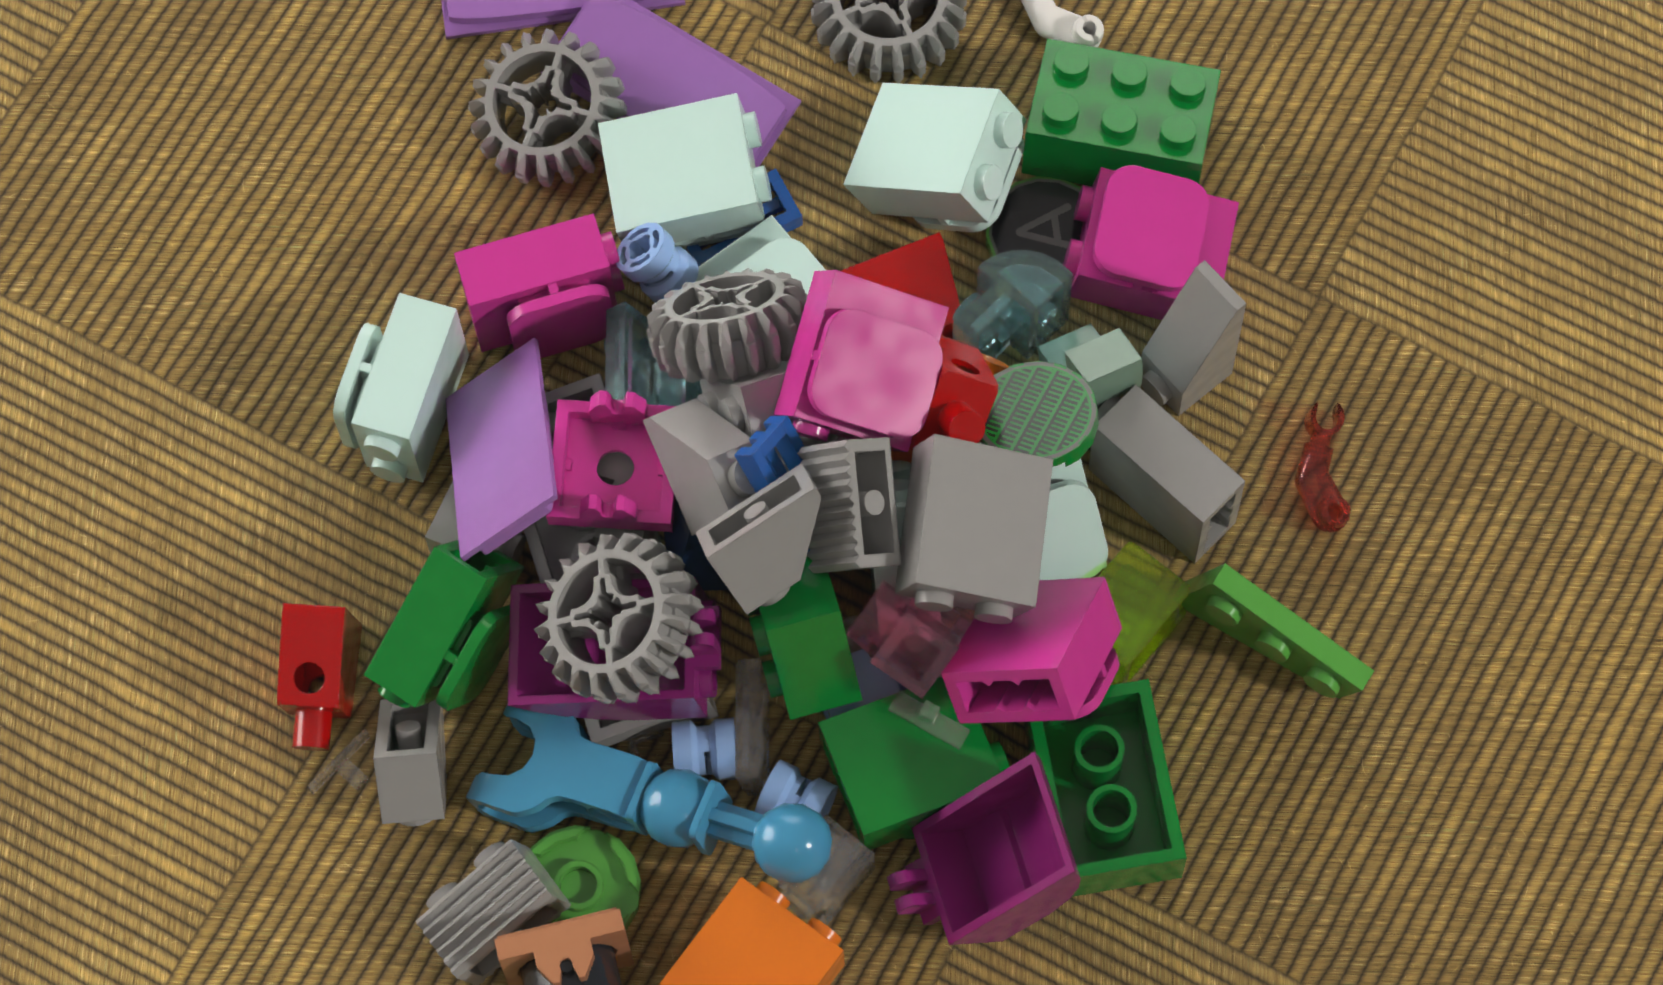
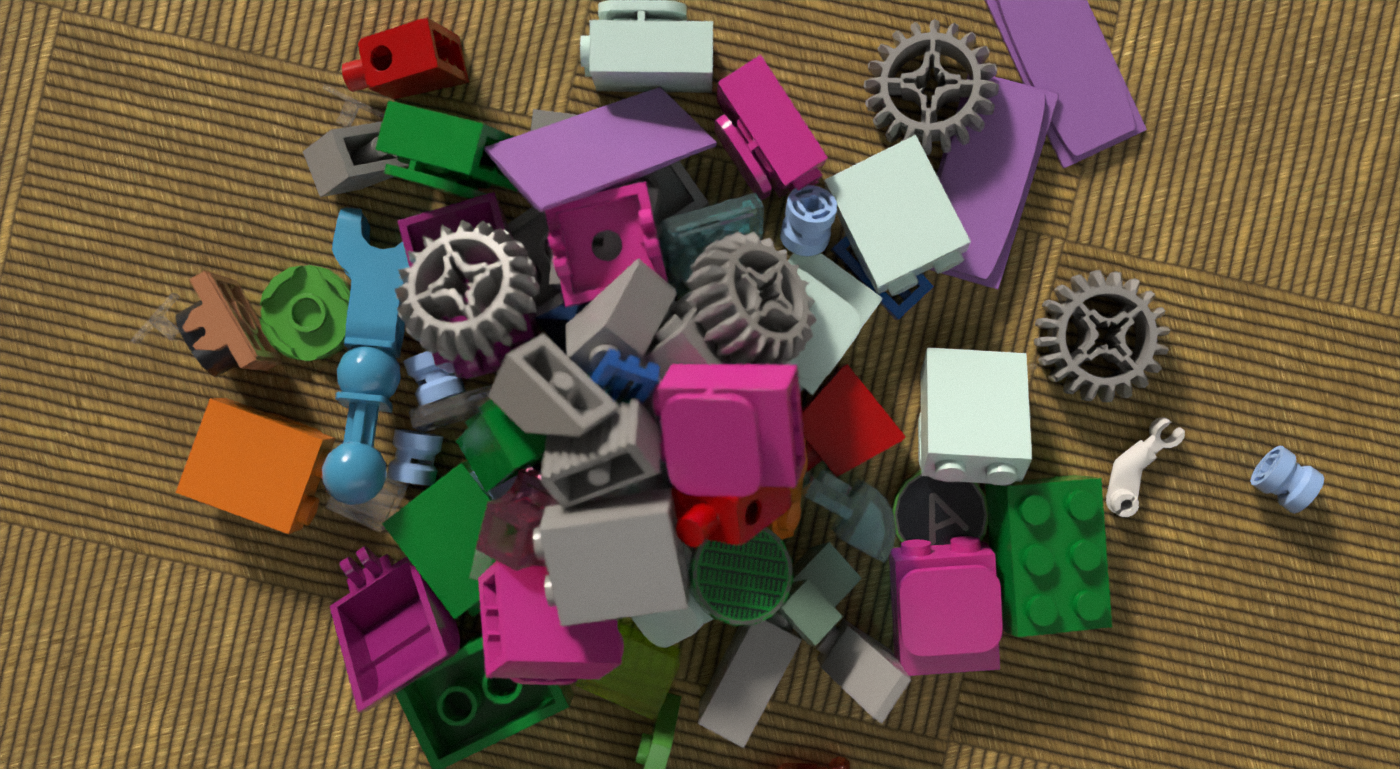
camera: 70 degrees right, 20 degrees up
light grey brick [416,839,571,985] -> none

